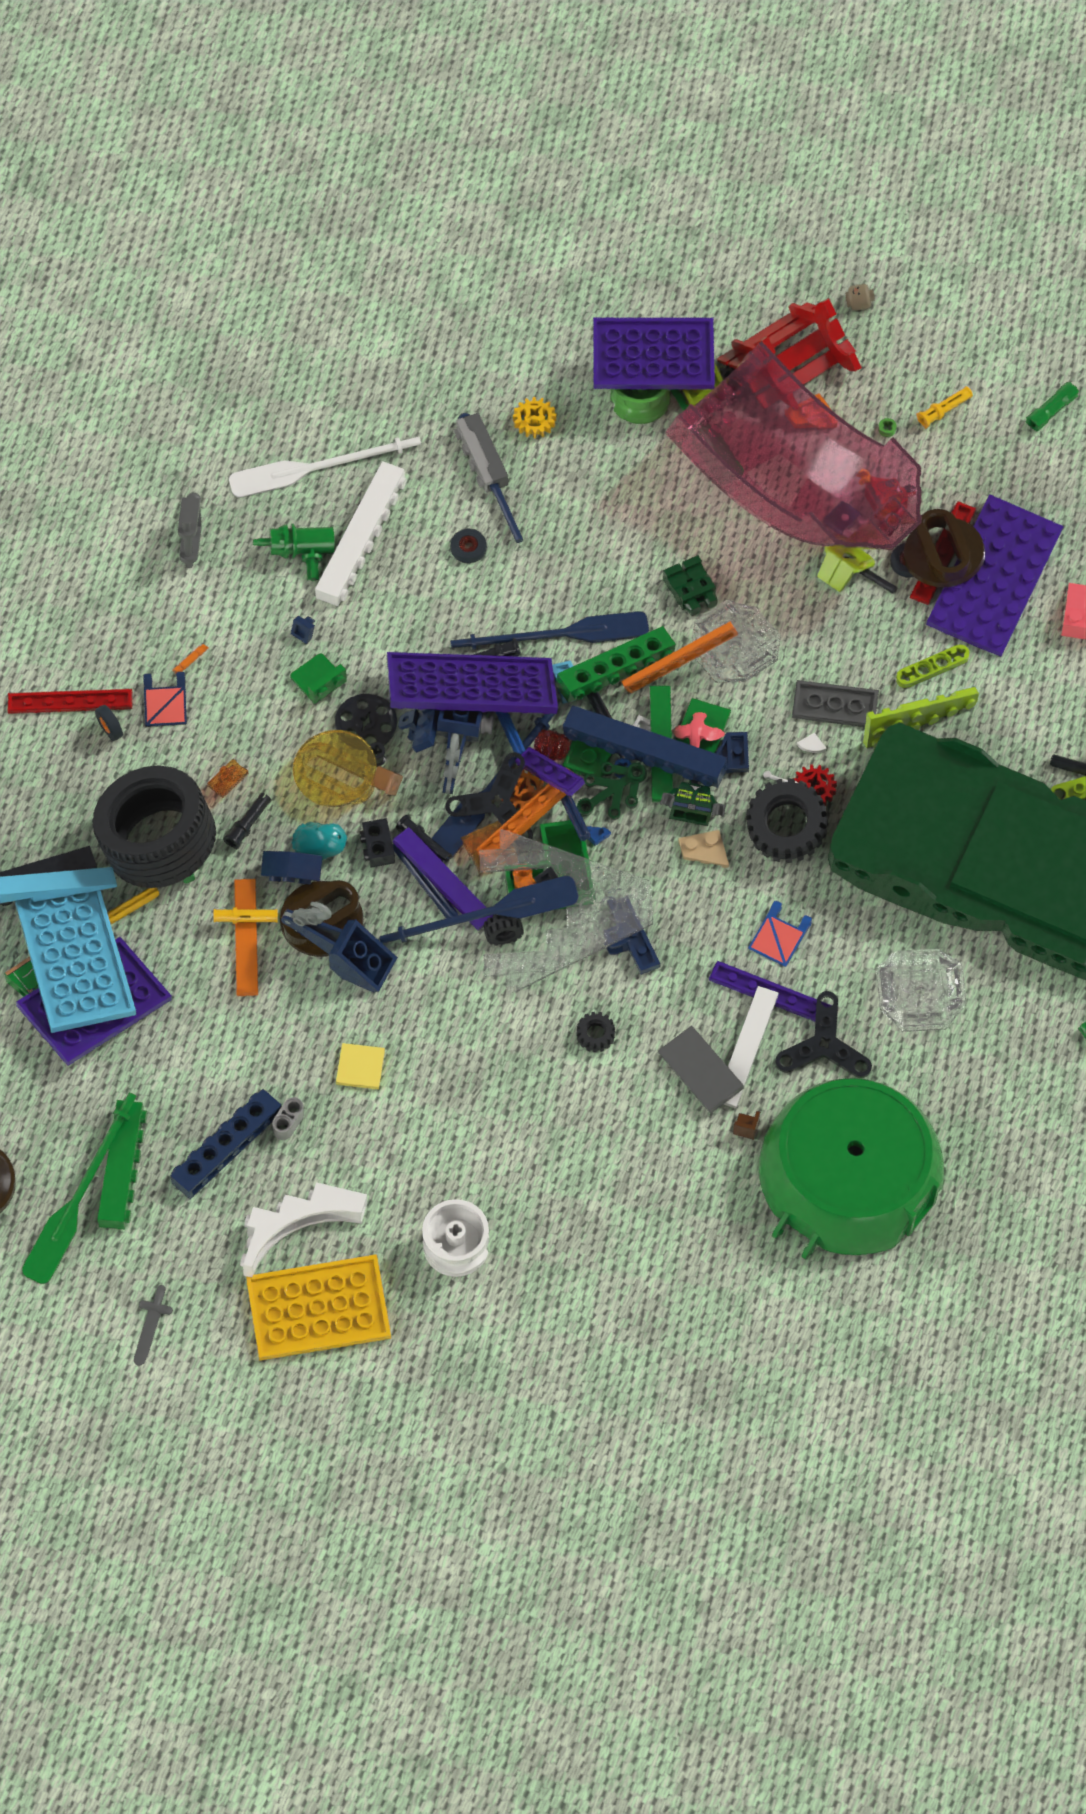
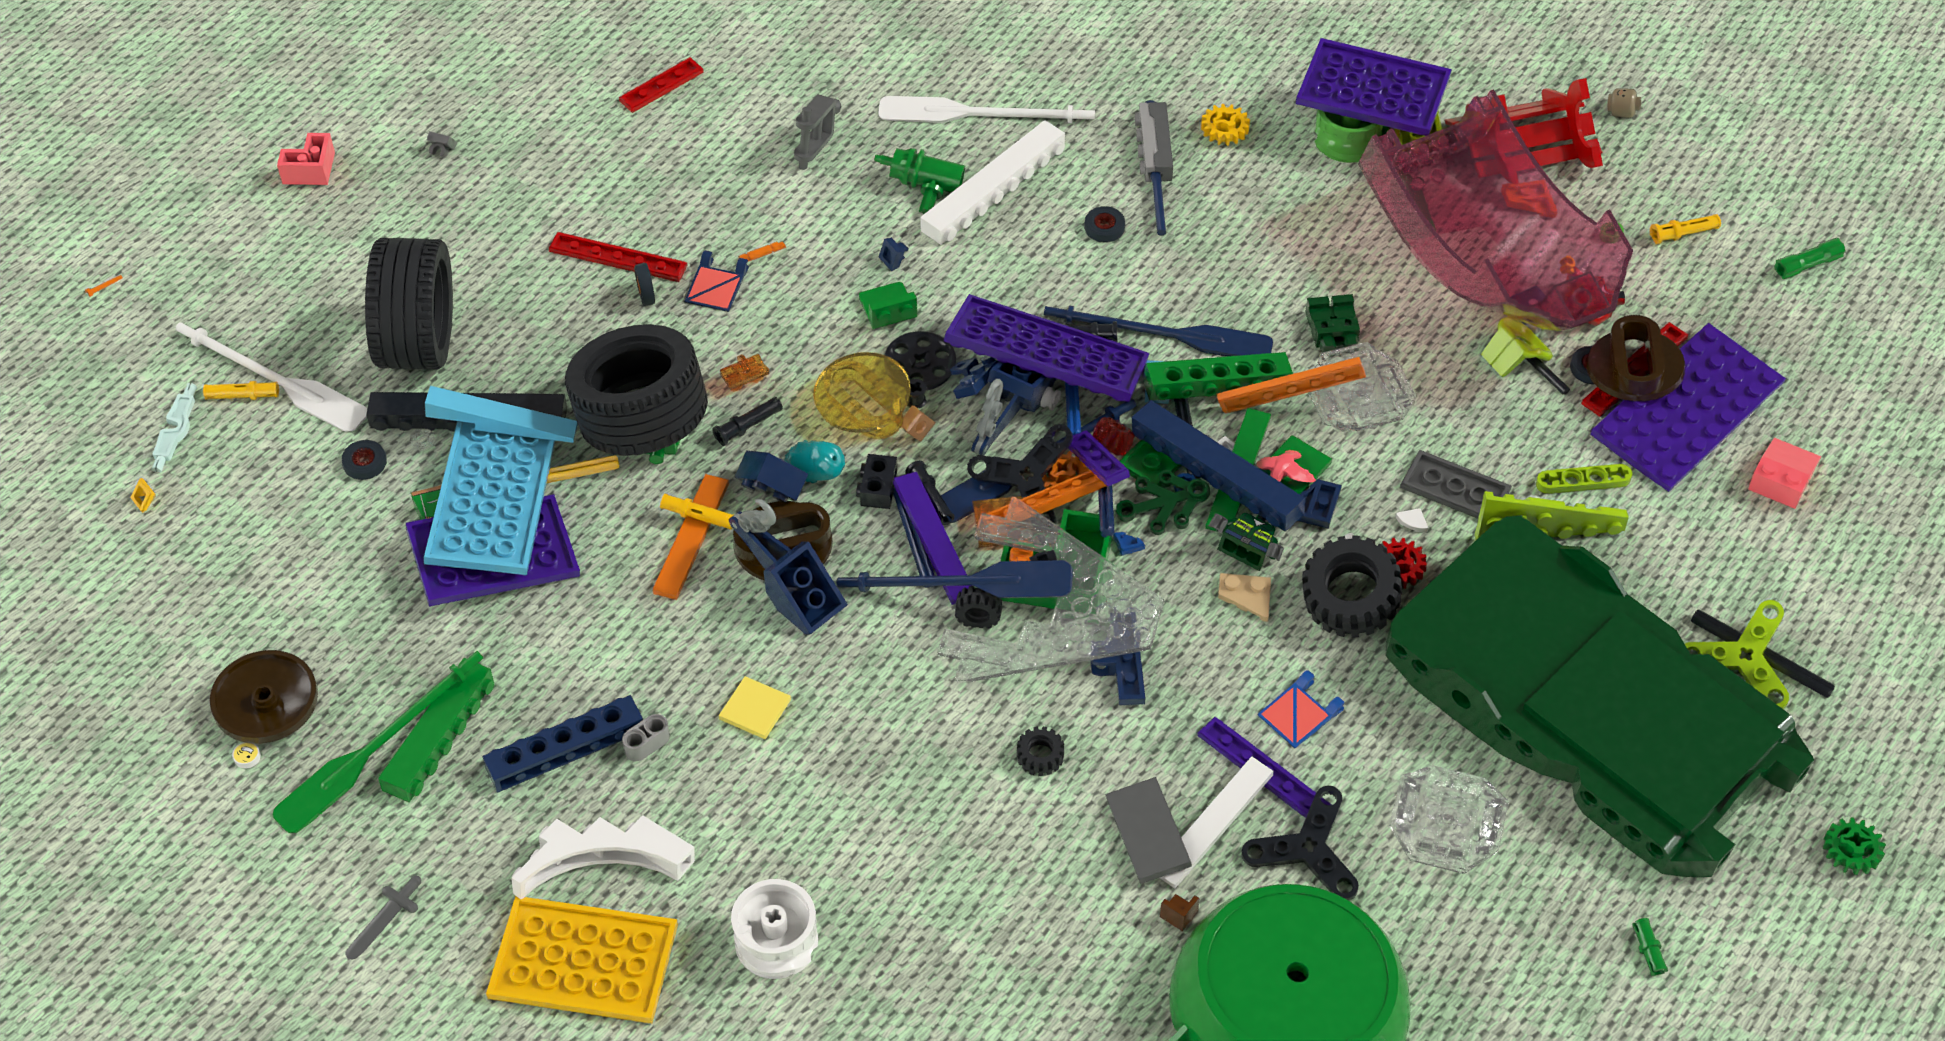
camera: 20 degrees right, 10 degrees down
none -> red tile [619,57,704,113]

